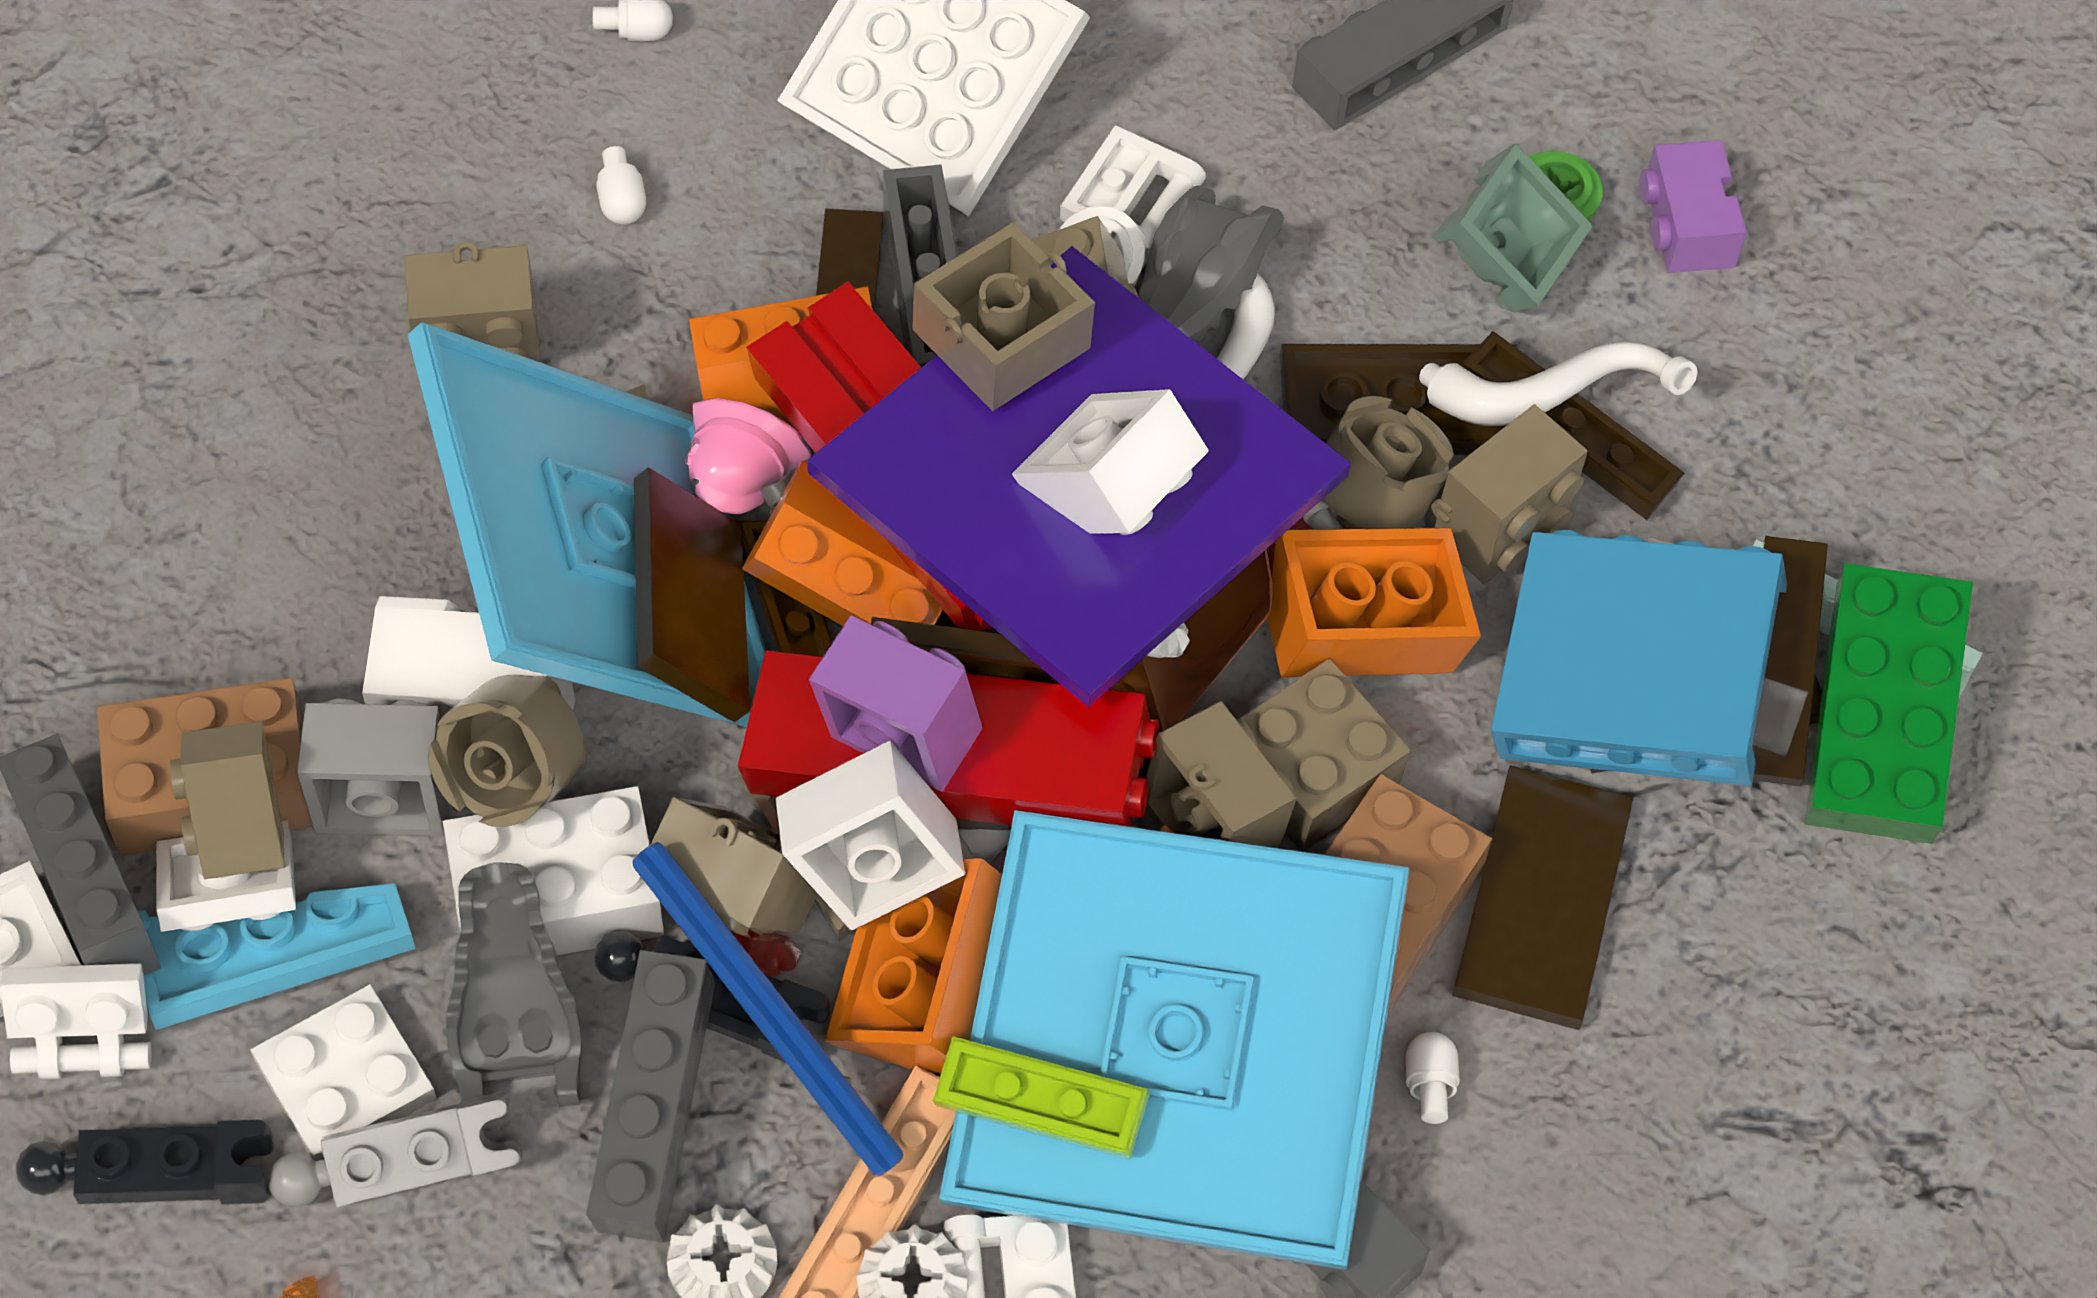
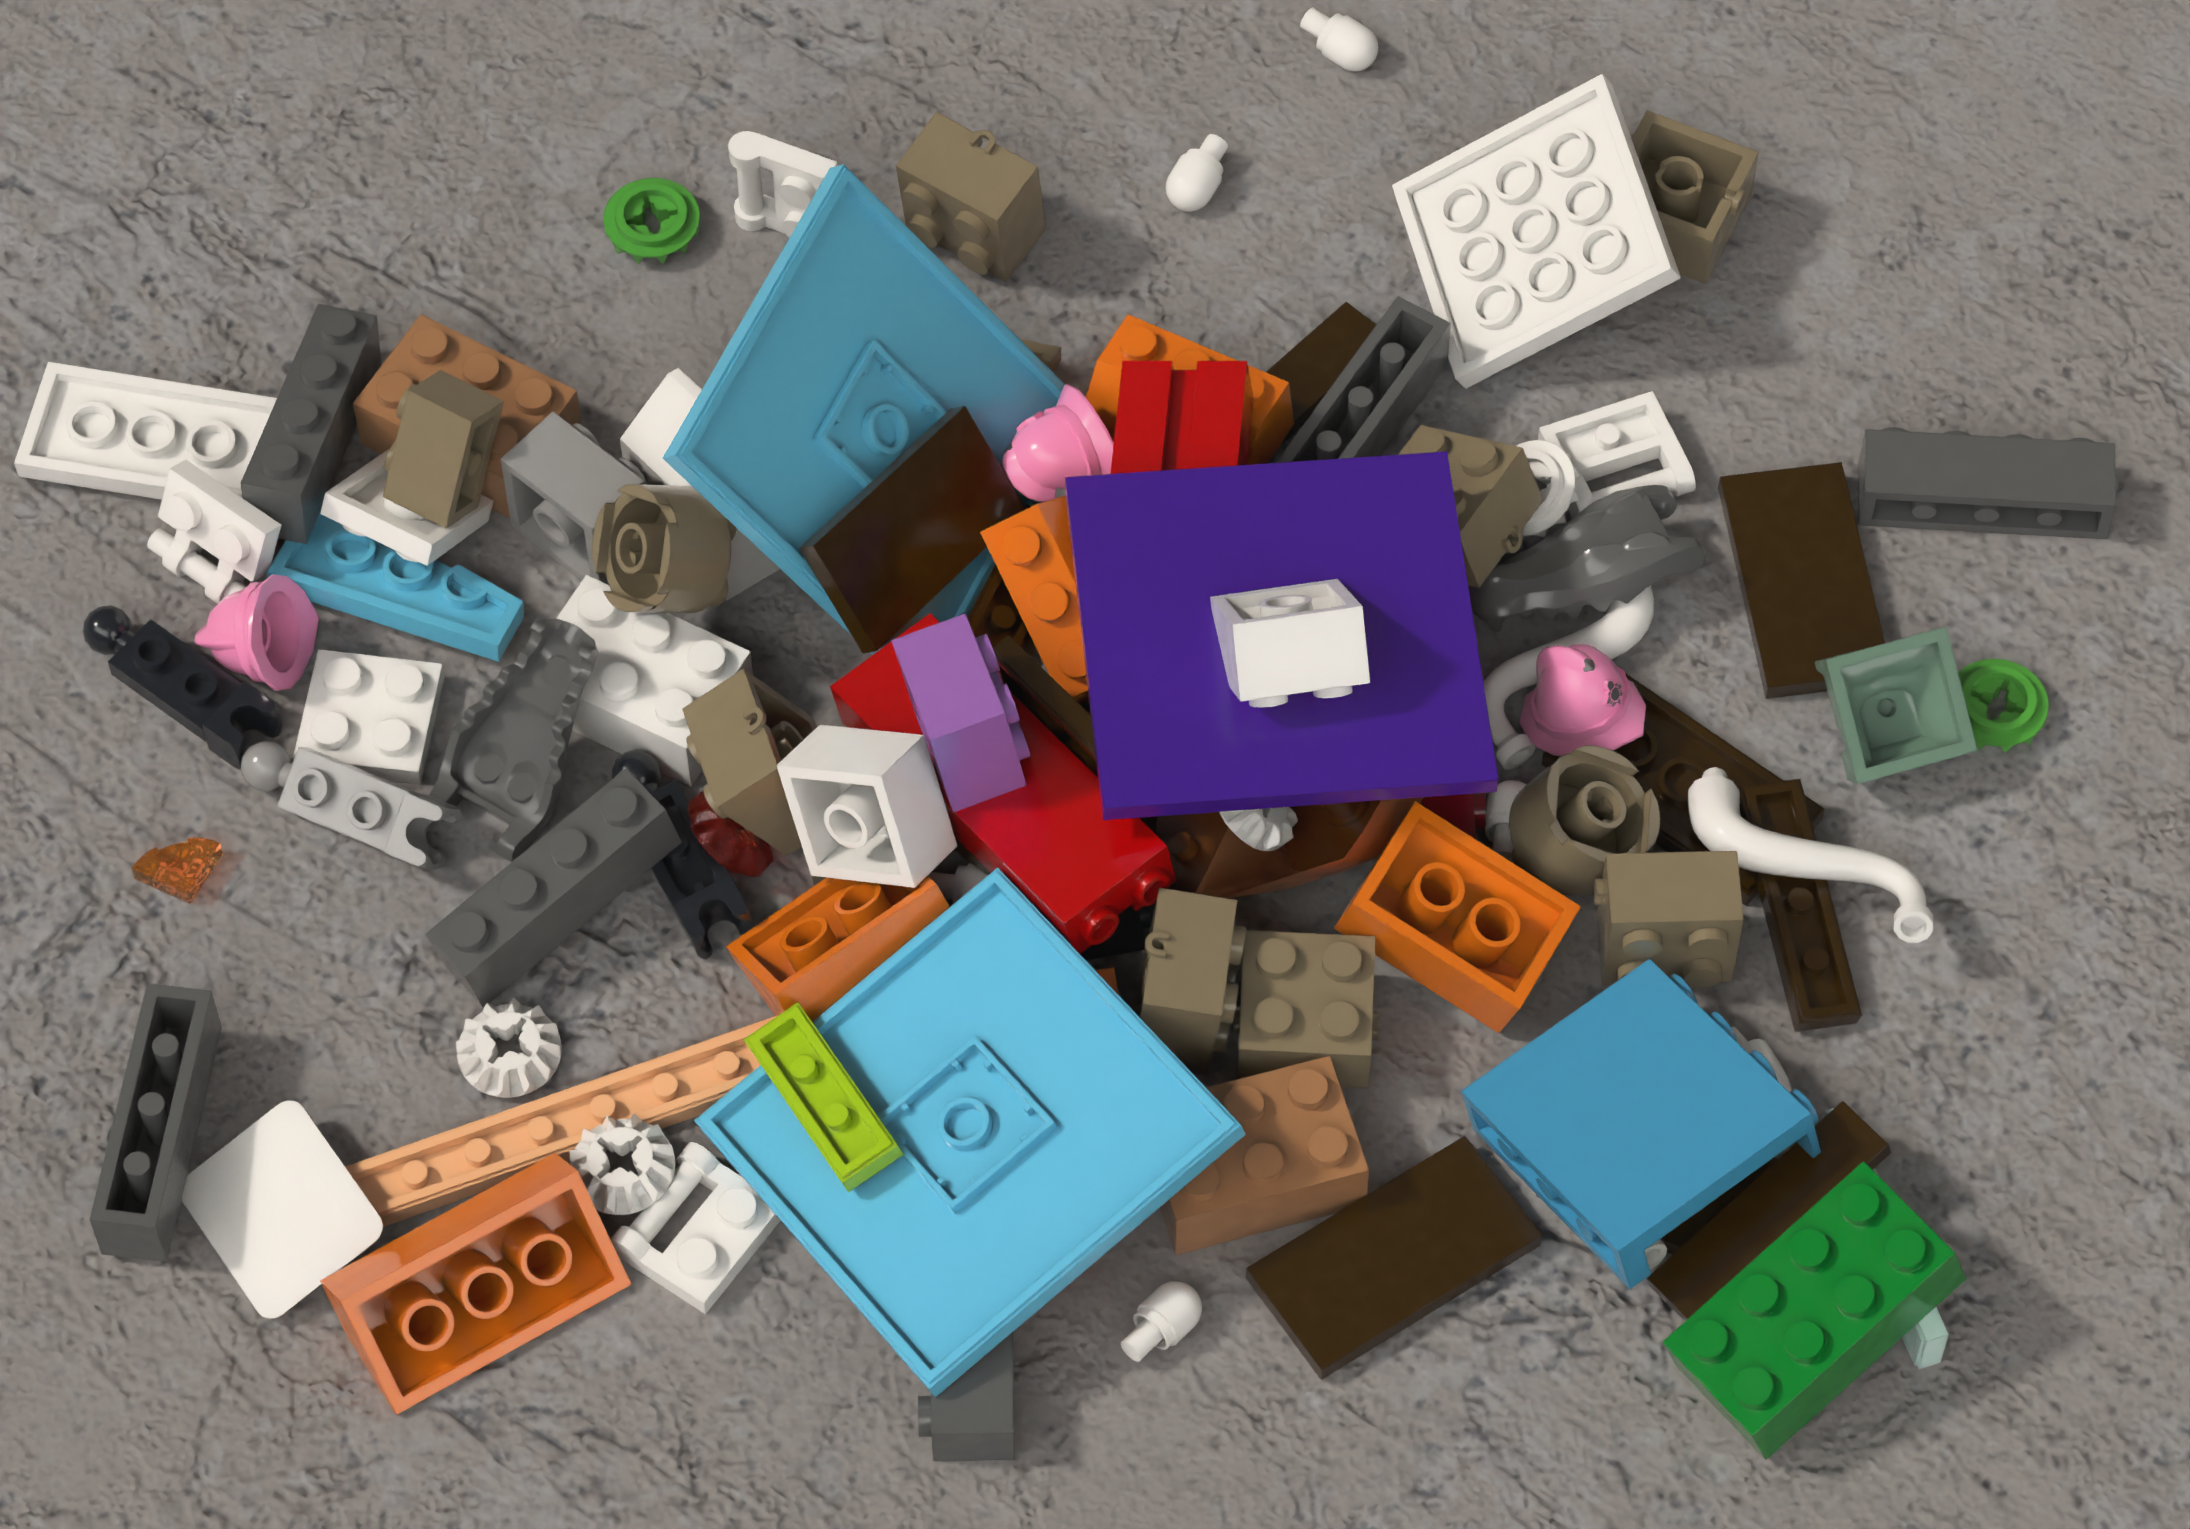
camera: 45 degrees right, 0 degrees up
blue axle [632,842,903,1177] -> none
dark tan brick [913,222,1095,411] -> none
medium lavender brick [1639,140,1747,273] -> none
clear tile [1753,678,1808,756] -> none
none -> bright pink piece [194,575,319,691]
none -> bright green gear [603,178,700,264]
none -> white plate [728,131,838,238]
none -> bright pink piece [1519,644,1646,756]
none -> dark brown tile [1718,462,1885,699]

